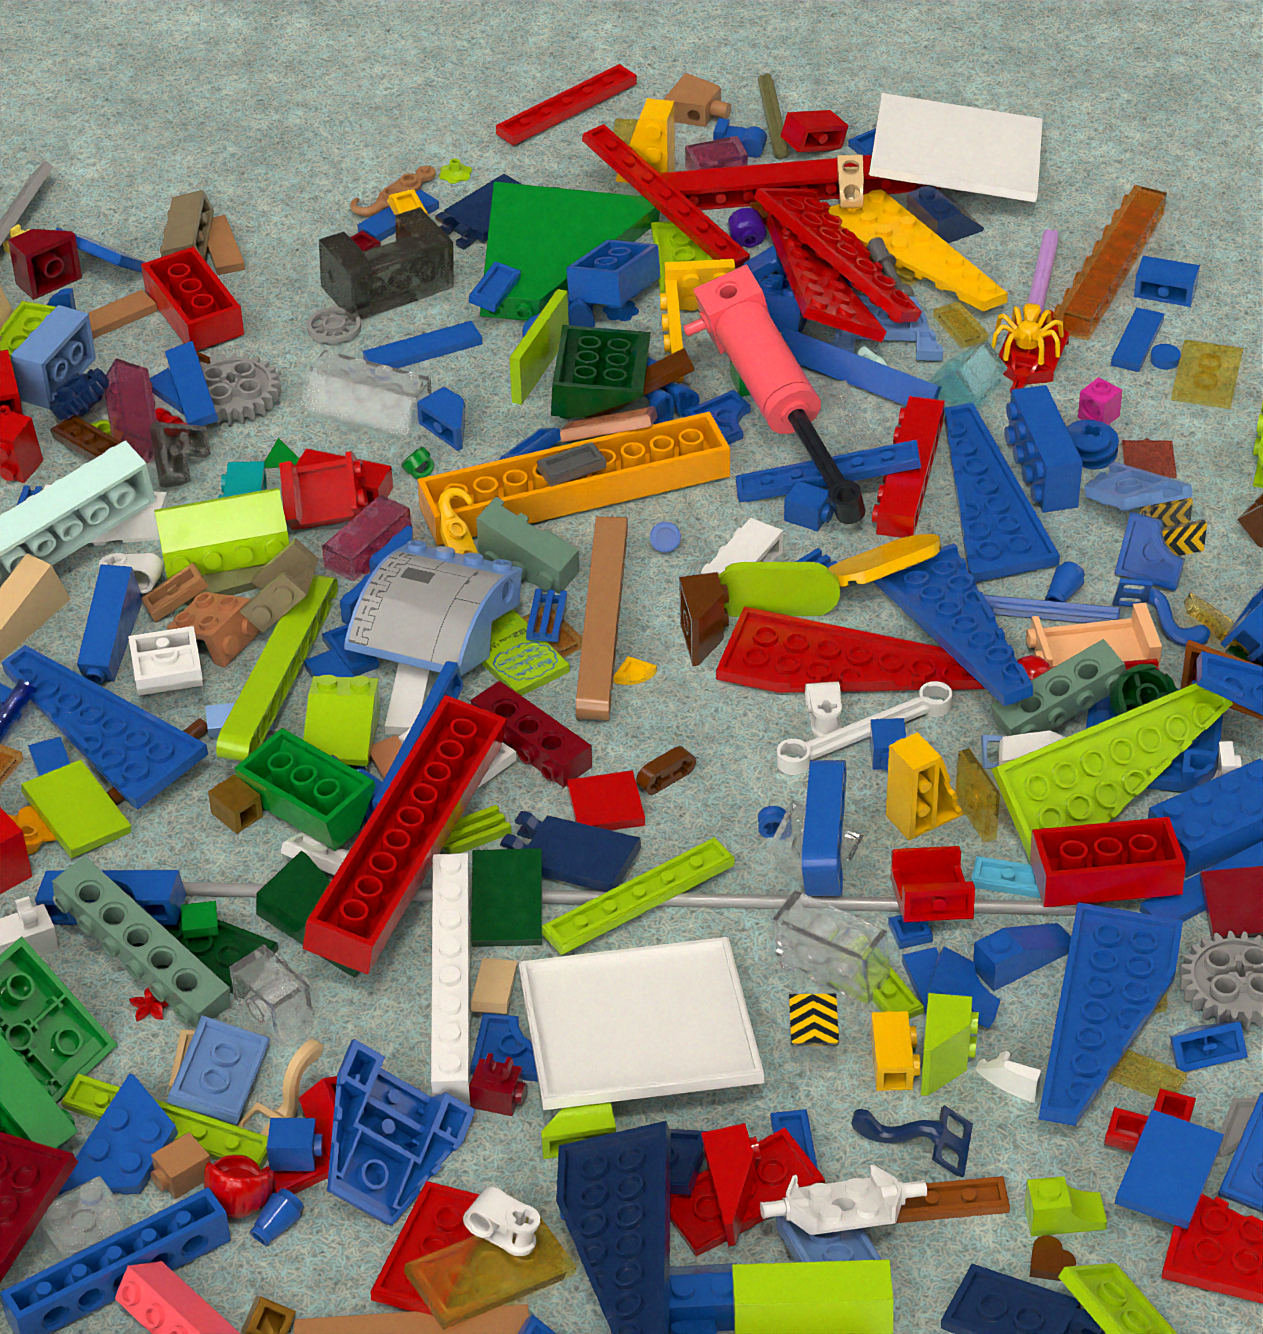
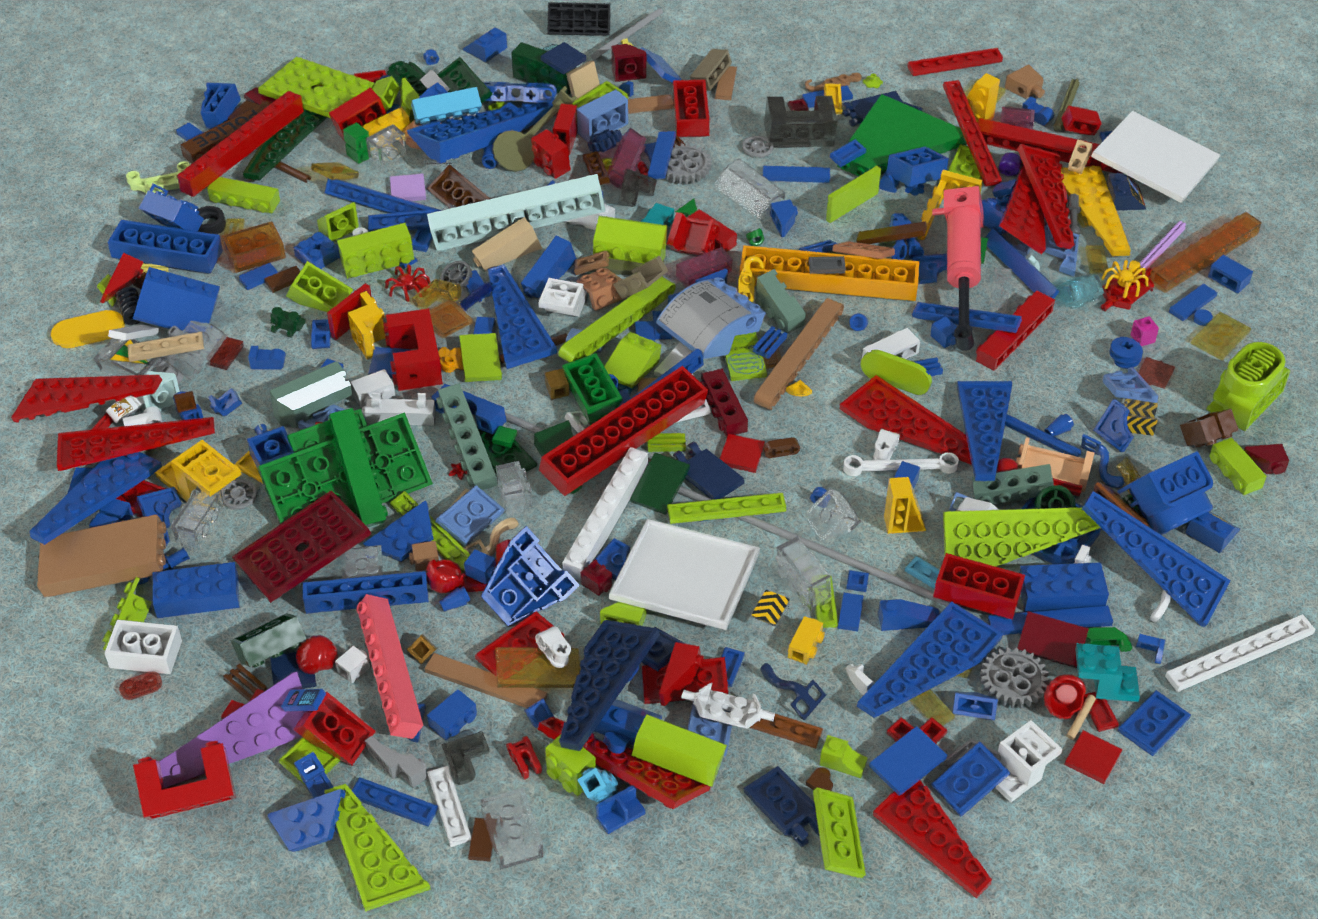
camera: 25 degrees right, 5 degrees up
white piece [99,553,164,594] -> none
tan tile [471,958,517,1014] -> none
dark green slope [551,325,651,419] -> none
reddish brown slope [679,572,729,666] -> none
blue beam [802,760,847,896] -> none
yellow tile [828,534,941,587] -> none
red panel [890,846,975,922] -> none
lime slope [921,993,979,1096] -> none
blue tile [925,946,1001,1029] -> none
blue wing [944,402,1060,582] -> none
clear yellow tile [955,748,1000,843] -> none
blue brick [1004,385,1083,513] -> none

